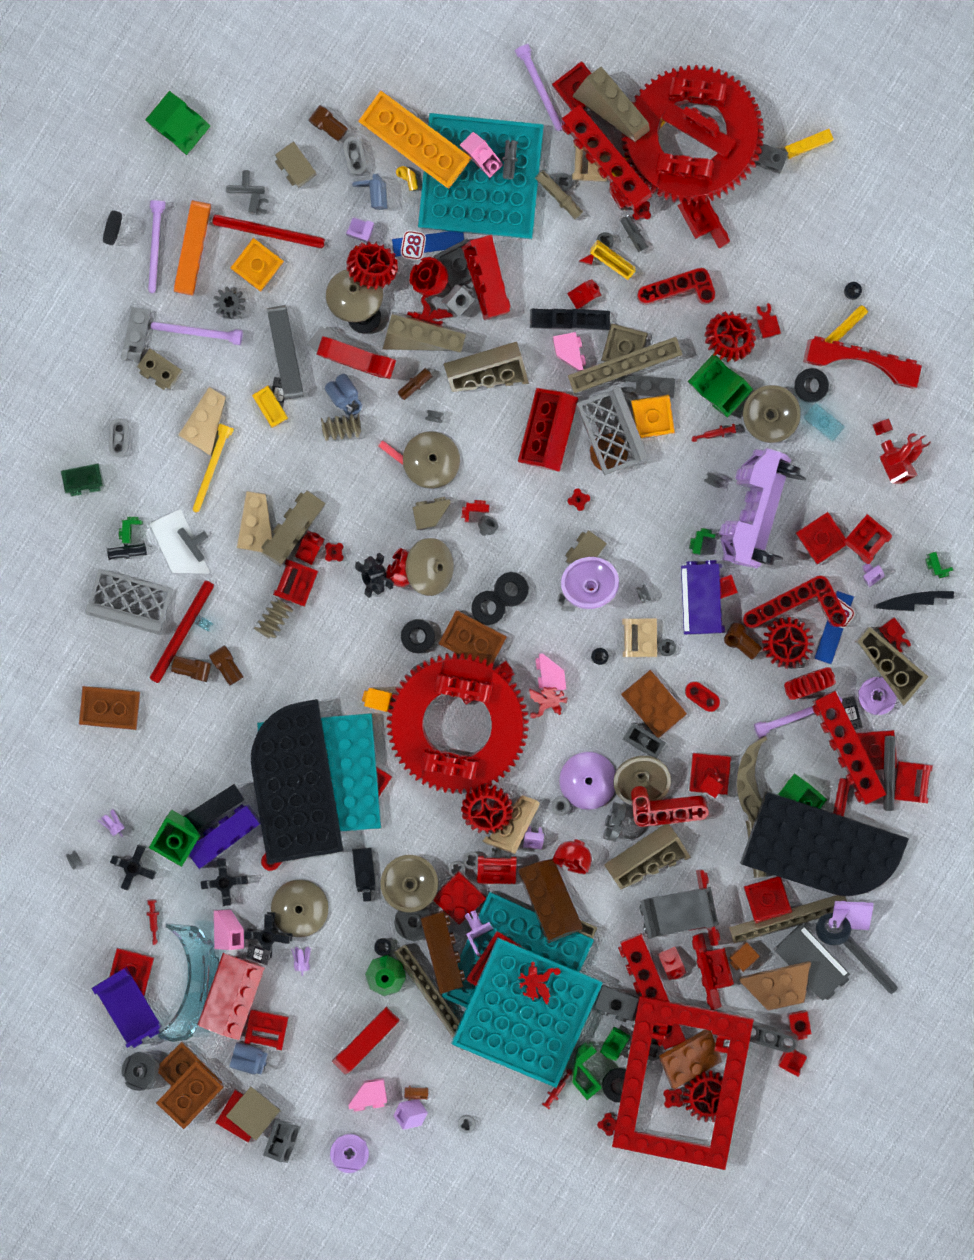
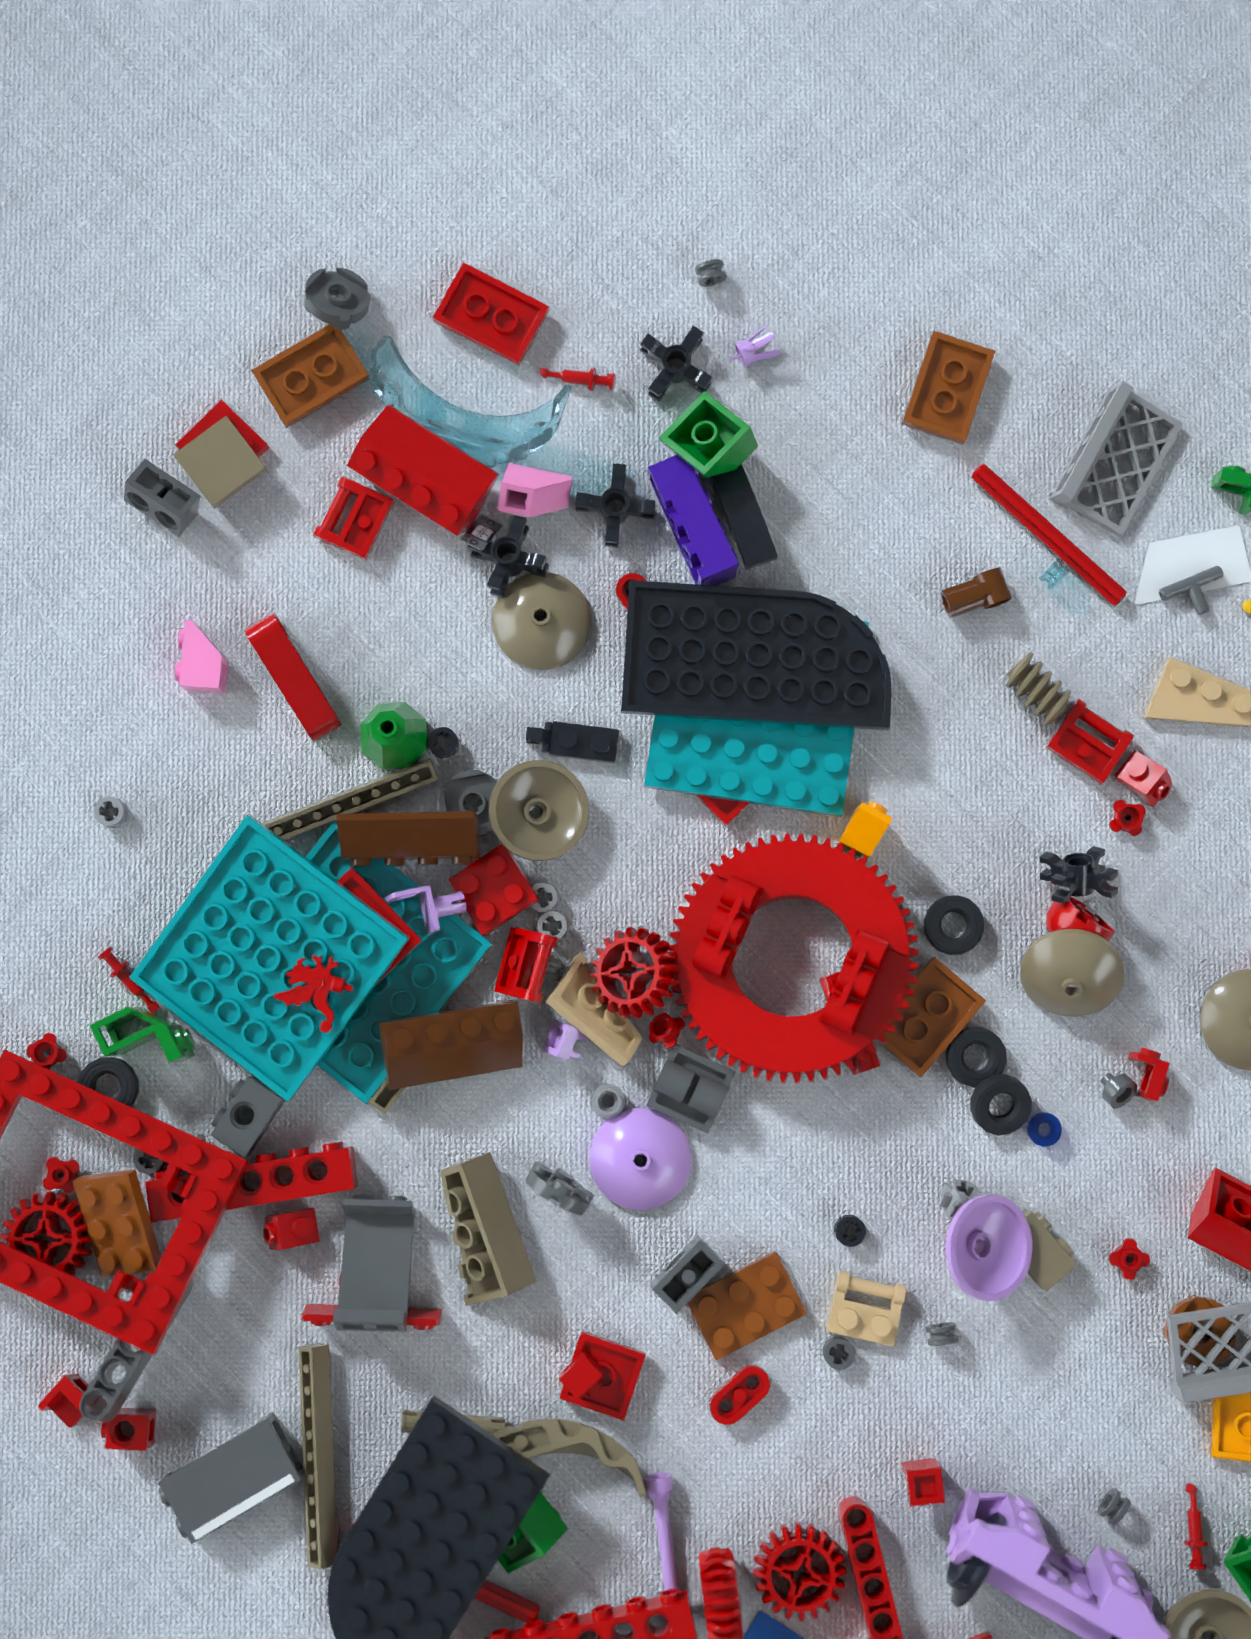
camera: 100 degrees right, 5 degrees down
dark purple panel [91,967,162,1048] -> none
black pin [107,543,147,560] -> none
dark orange plate [156,1060,224,1129] -> none
reddish brown piece [171,656,212,682] -> none
sand blue piece [229,1042,268,1075] -> none
dark tan wedge [261,490,326,567] -> none
lavender piece [291,947,311,976] -> none
lavender plate [330,1134,369,1173] -> none
lavender panel [394,1099,428,1130] -> none
dark orange pin [404,1085,428,1101] -> none
dark tan slope [412,497,451,530] -> none
piece [529,687,568,719] -> none
bright pink slope [535,654,566,691] -> none
red cylinder [552,839,592,875] -> none
green bracket [600,1027,630,1061] -> none
dark tan dish [613,756,671,805] -> none
red beam [631,786,709,827] -> none
dark purple panel [681,560,725,635] -> none
green bracket [689,528,716,555] -> none
red bracket [692,933,734,1010] -> none
reddish brown piece [724,623,762,660] -> none
dark orange brick [729,941,760,972] -> none
medium nougat wing [740,961,811,1011] -> none
red tile [744,876,792,924] -> none
plate [816,901,874,945] -> none
dark grey axle [843,936,898,994] -> none
none -> dark grey plate [646,1045,736,1134]
none -> red plate [649,1013,685,1049]
none -> clear blue plate [1027,1112,1062,1147]

